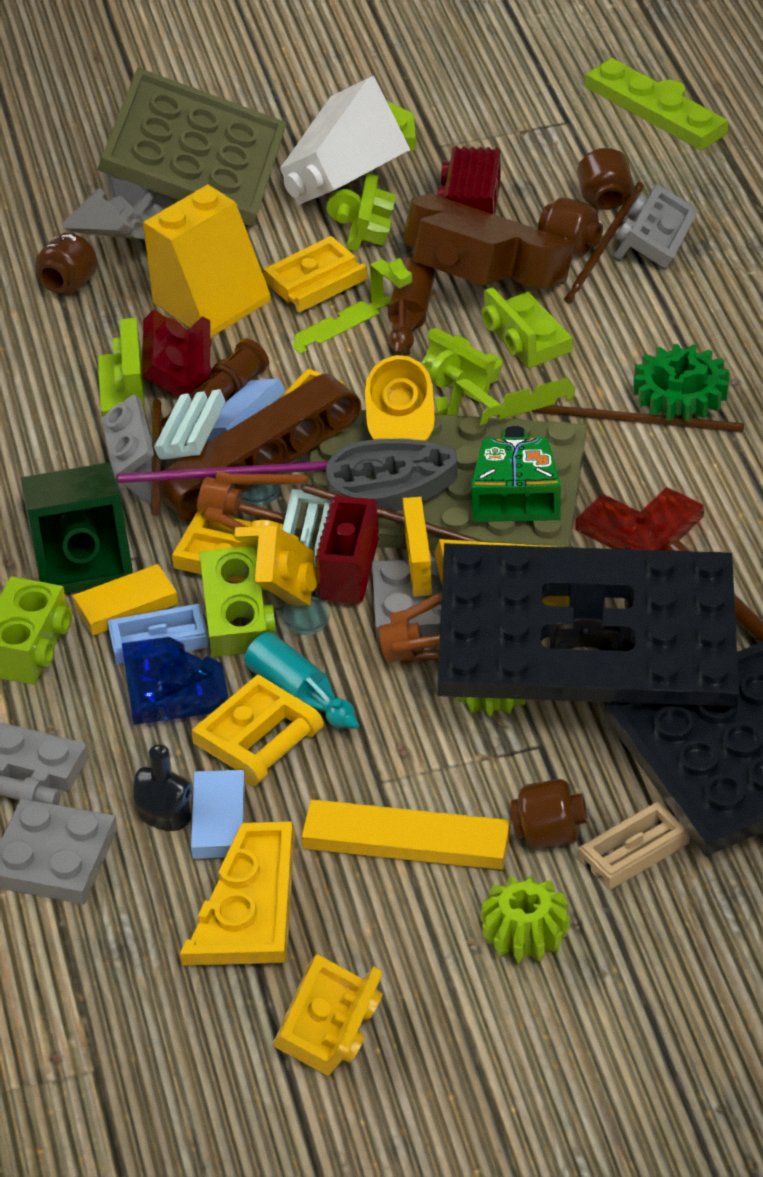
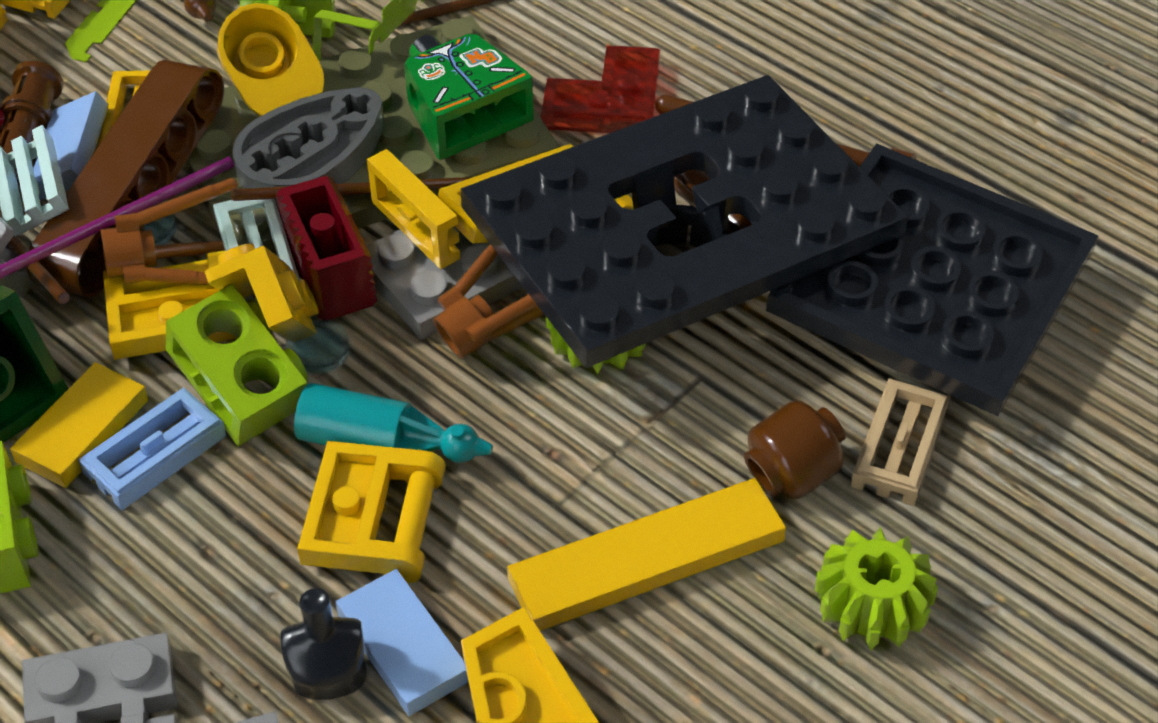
camera: 35 degrees left, 5 degrees up
clear blue plate [121,636,229,725] -> none

